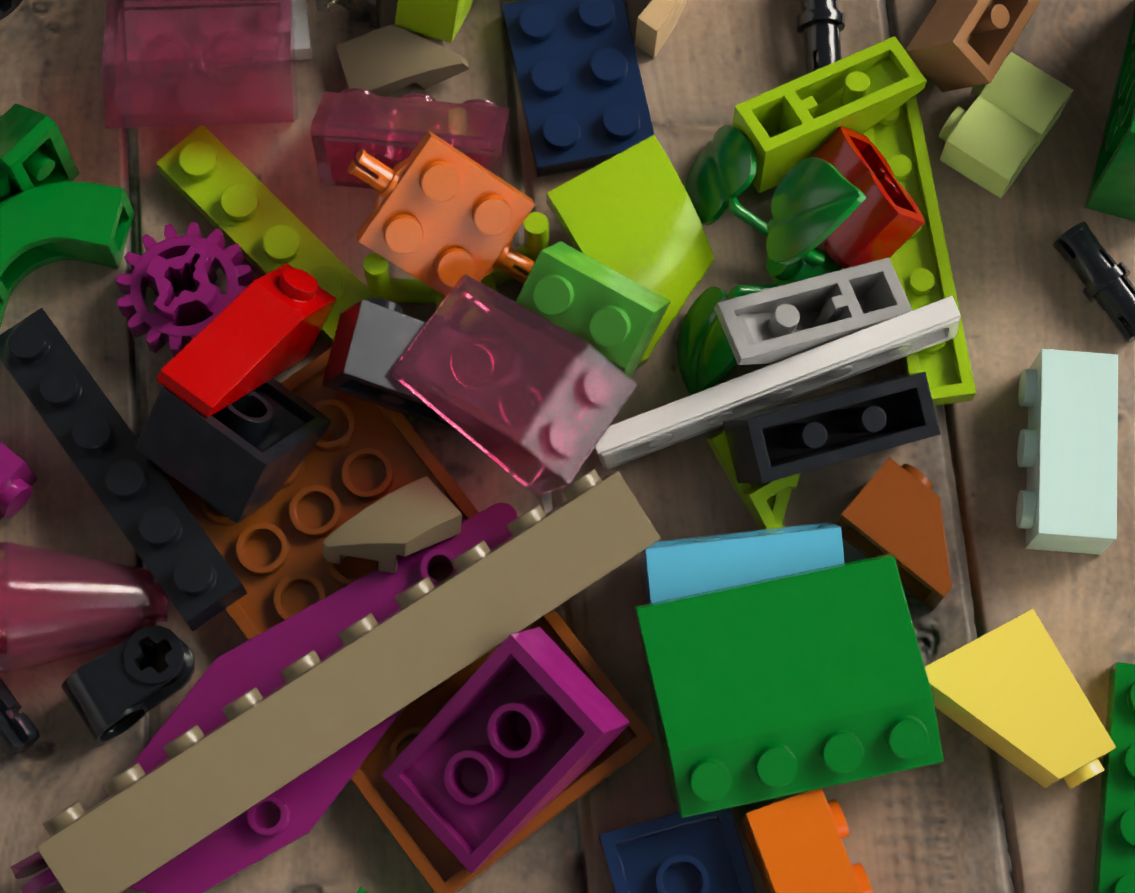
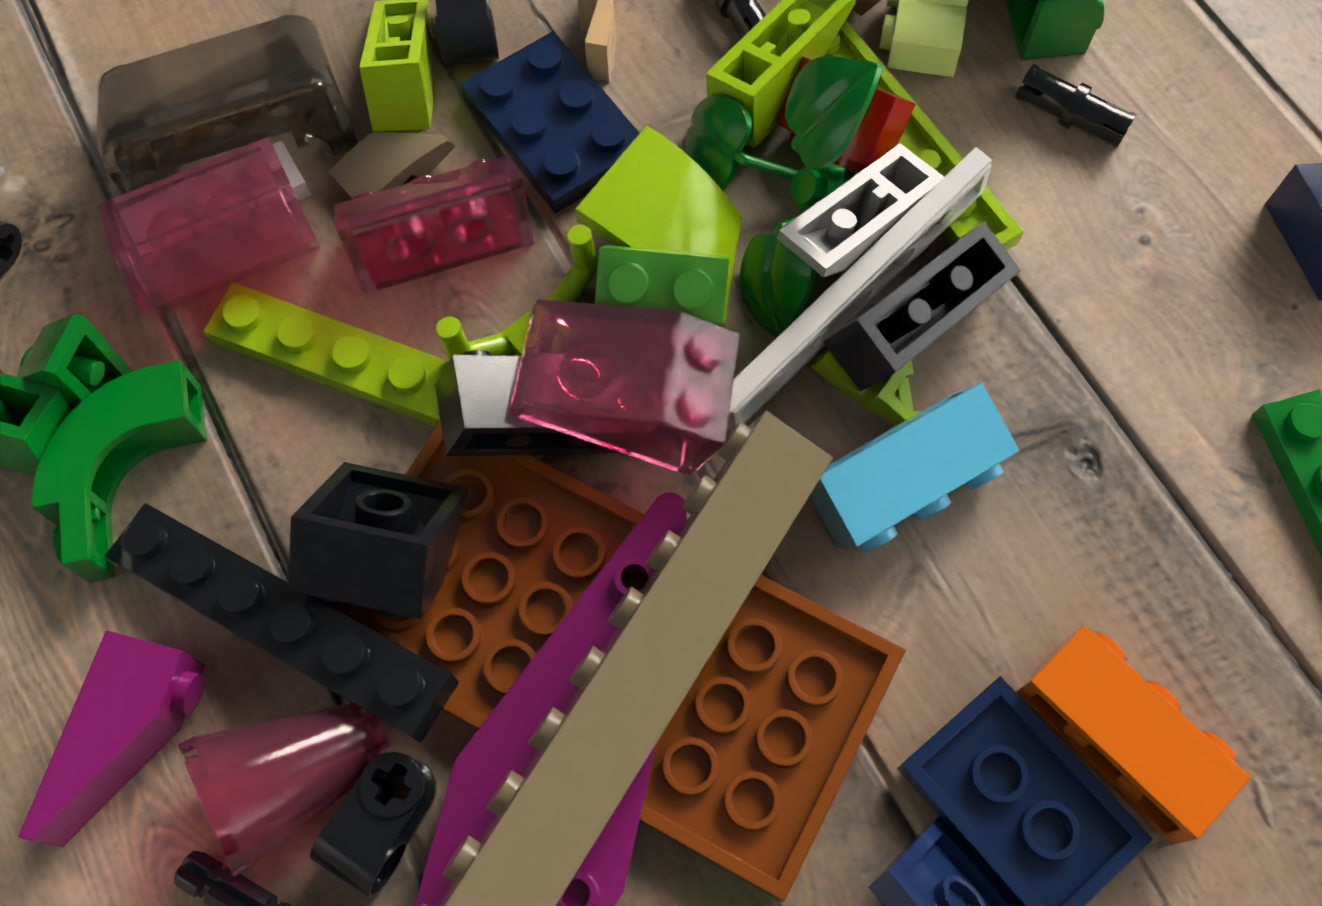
camera: 20 degrees left, 5 degrees down
magenta gear [116,222,254,357] -> none
red slope [156,263,337,418] -> none
dark tan slope [322,476,462,574] -> none
orange plate [348,130,535,308] -> none
magenta slope [382,627,631,874] -> none
green slope [635,554,944,818] -> none
dark orange slope [836,457,952,611] -> none
light yellow slope [925,609,1116,789] -> none
light aqua brick [1016,349,1118,555] -> none

